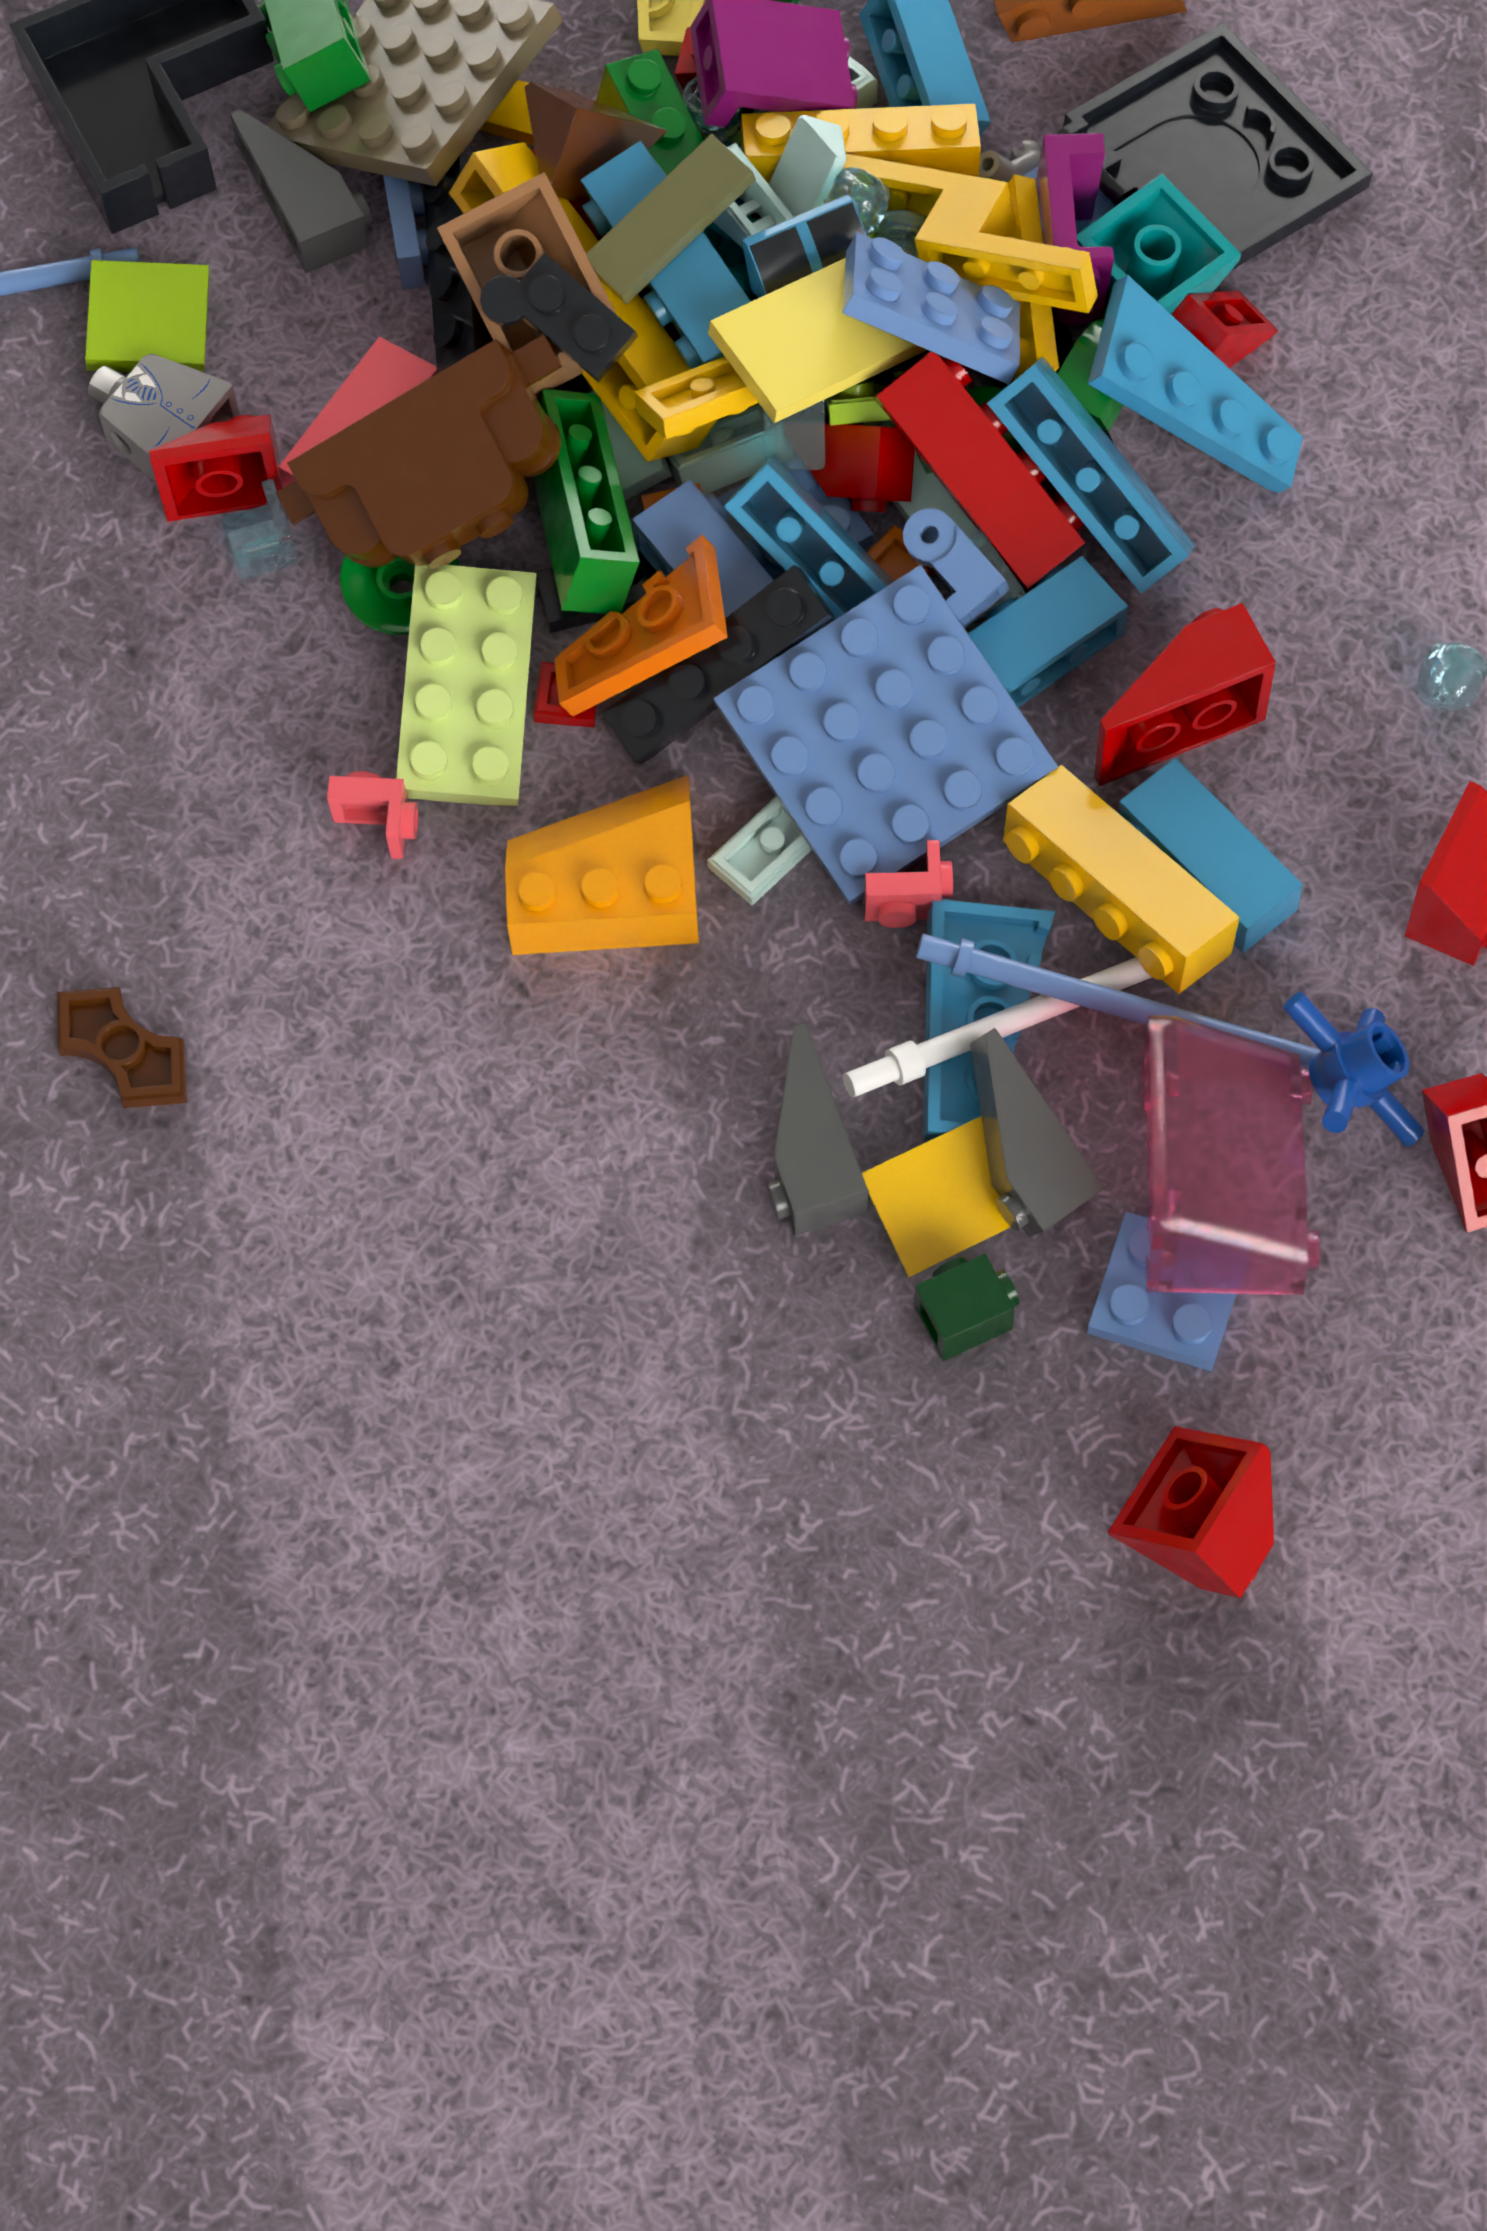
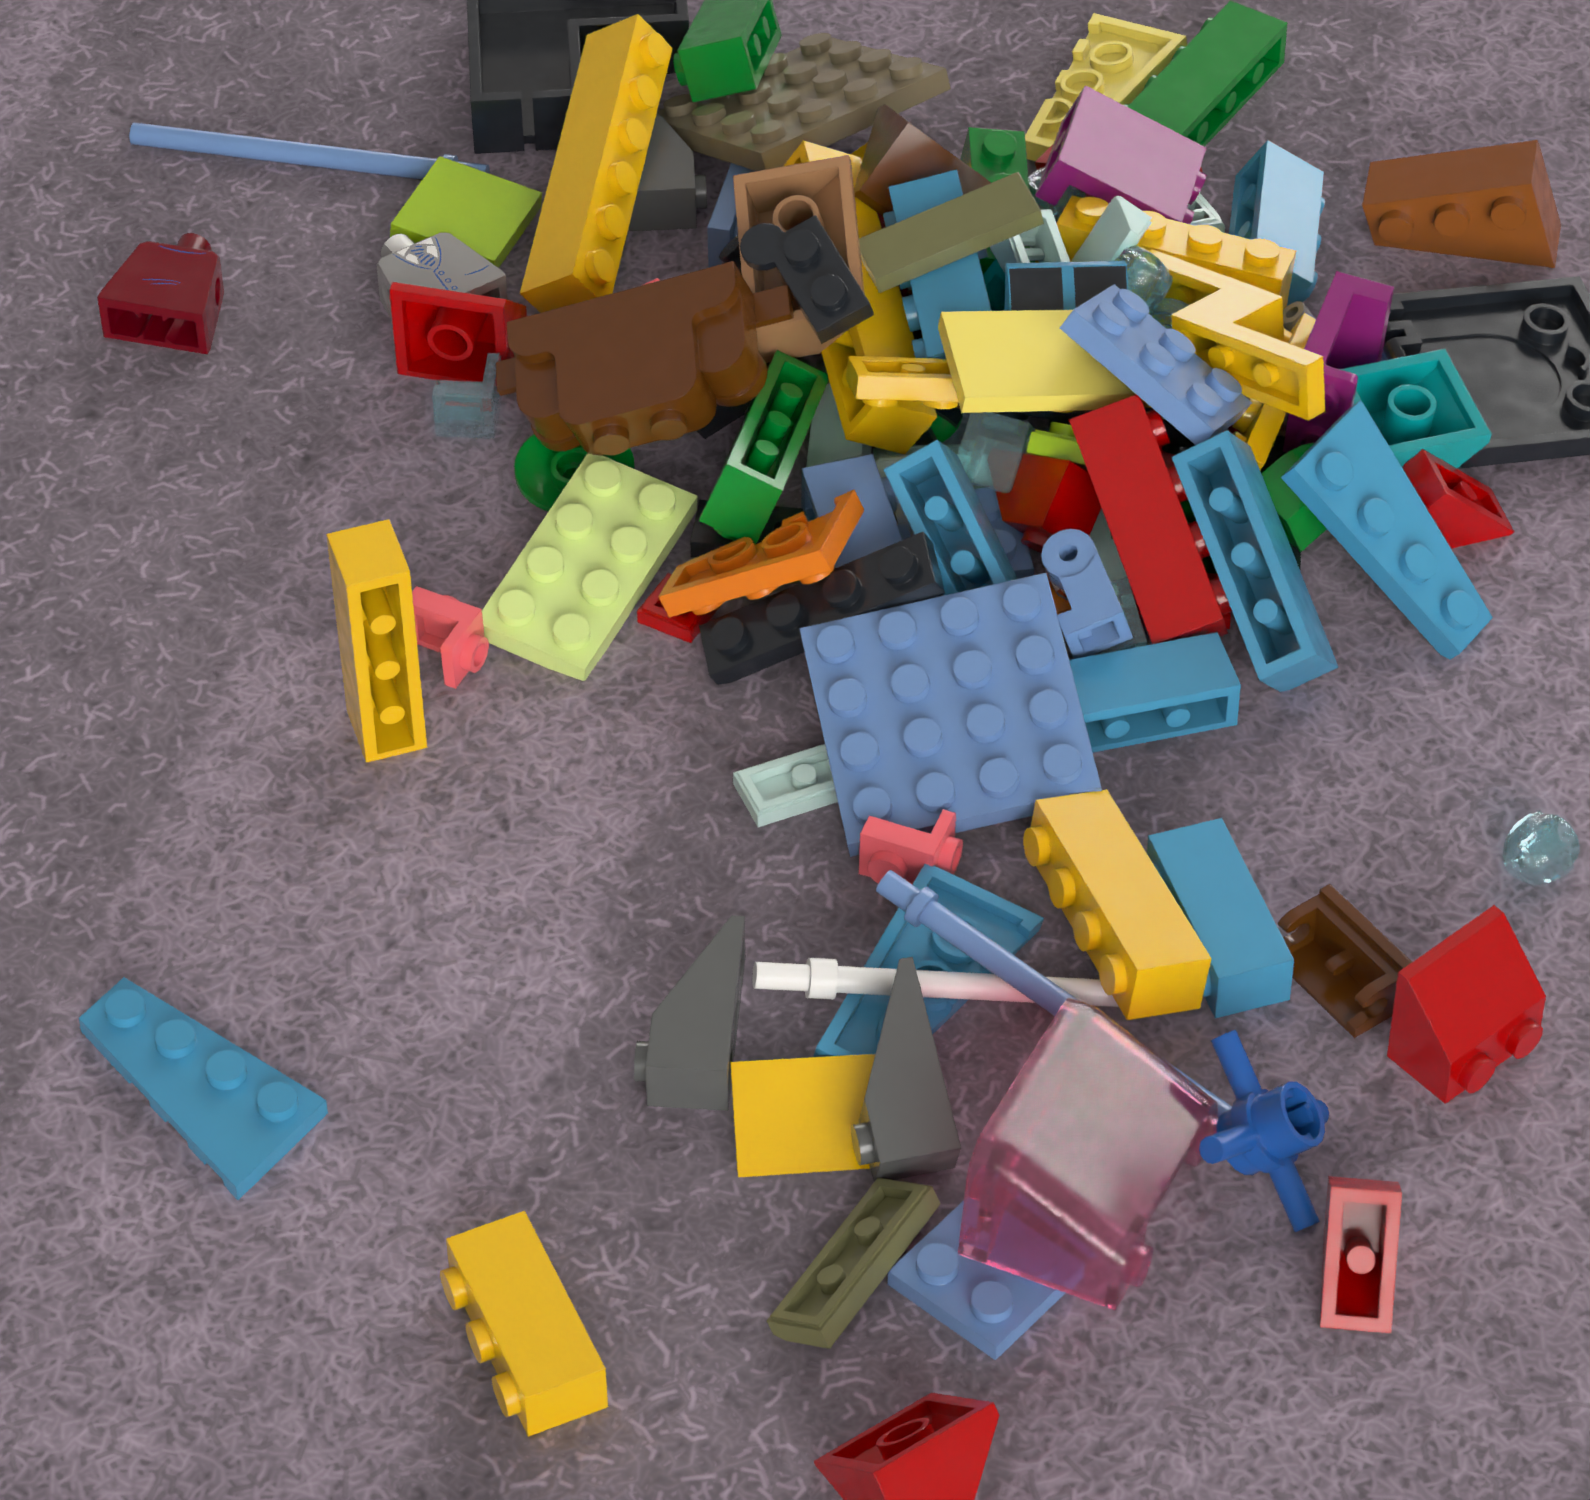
camera: 20 degrees right, 20 degrees down
reddish brown tile [57,987,187,1108] -> none
light orange wedge [505,774,699,955] -> none
dark green brick [914,1254,1019,1361] -> none
red slope [1094,603,1276,787] -> none
none -> dark azure wing [79,977,328,1200]
none -> yellow brick [326,519,427,763]
none -> yellow brick [440,1210,608,1437]
none -> yellow brick [520,14,673,313]
none -> olive tile [767,1178,941,1349]
none -> reddish brown hinge [1278,884,1412,1038]

